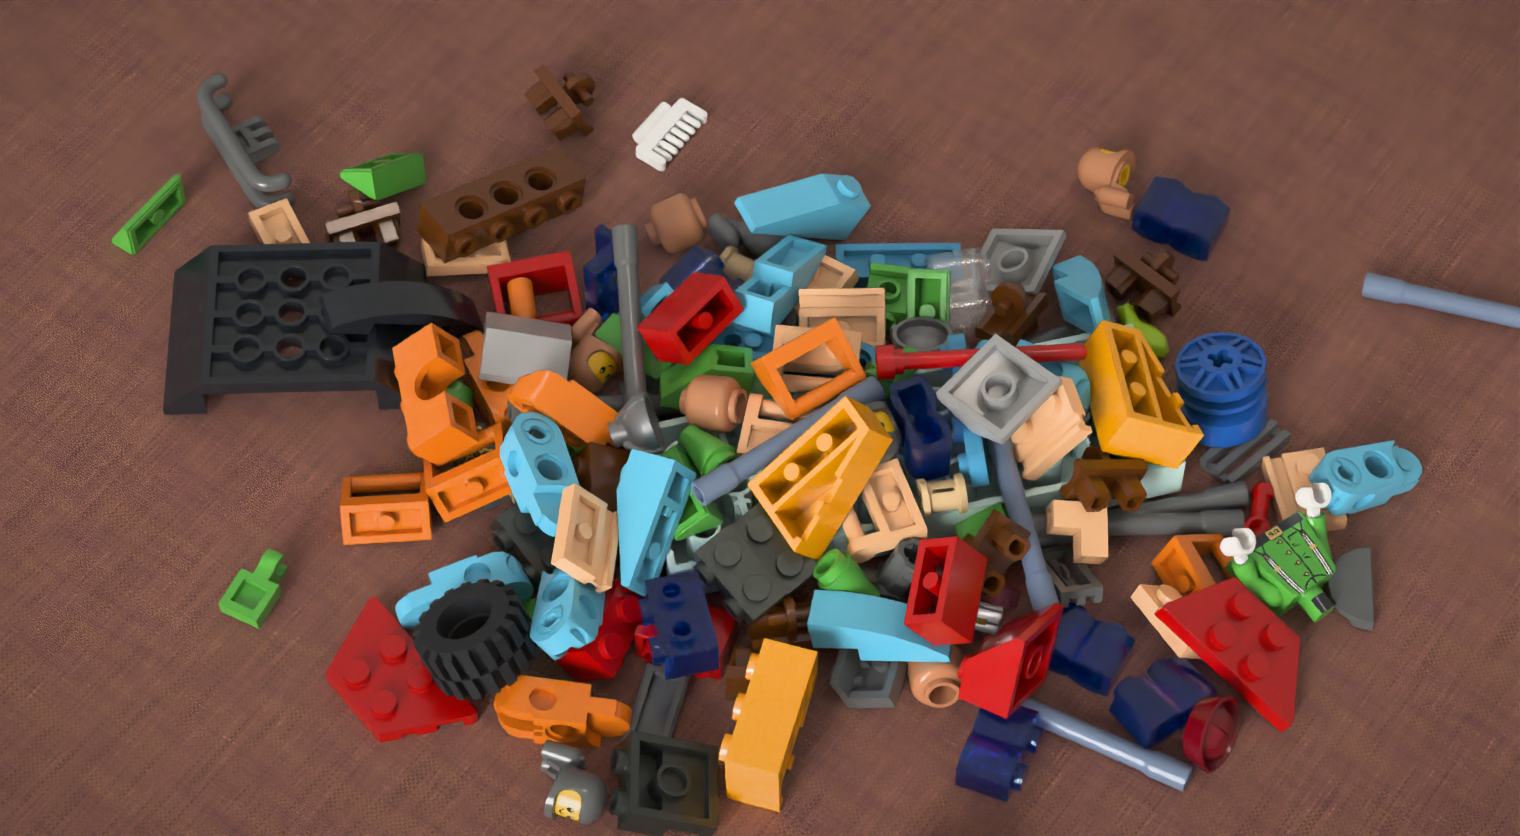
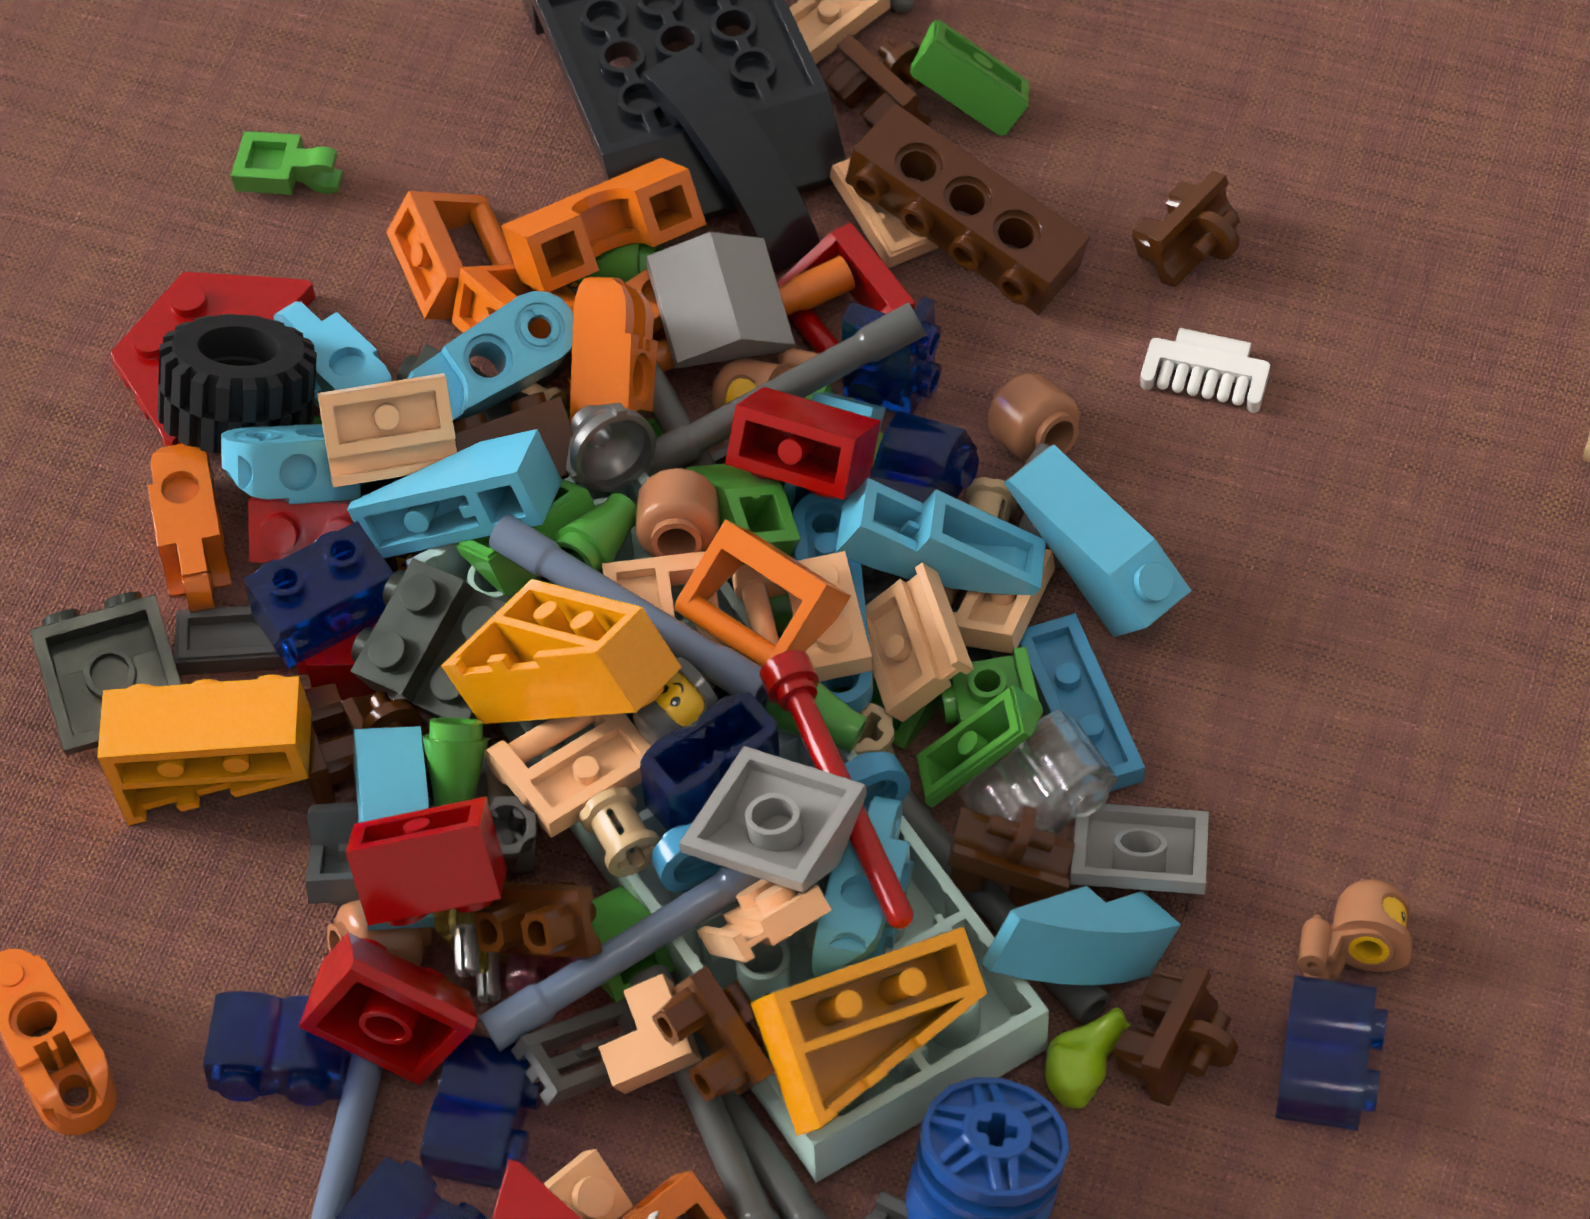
camera: 75 degrees right, 0 degrees up
dark grey piece [541,739,609,825] -> none
flat silver piece [890,317,953,352] -> none

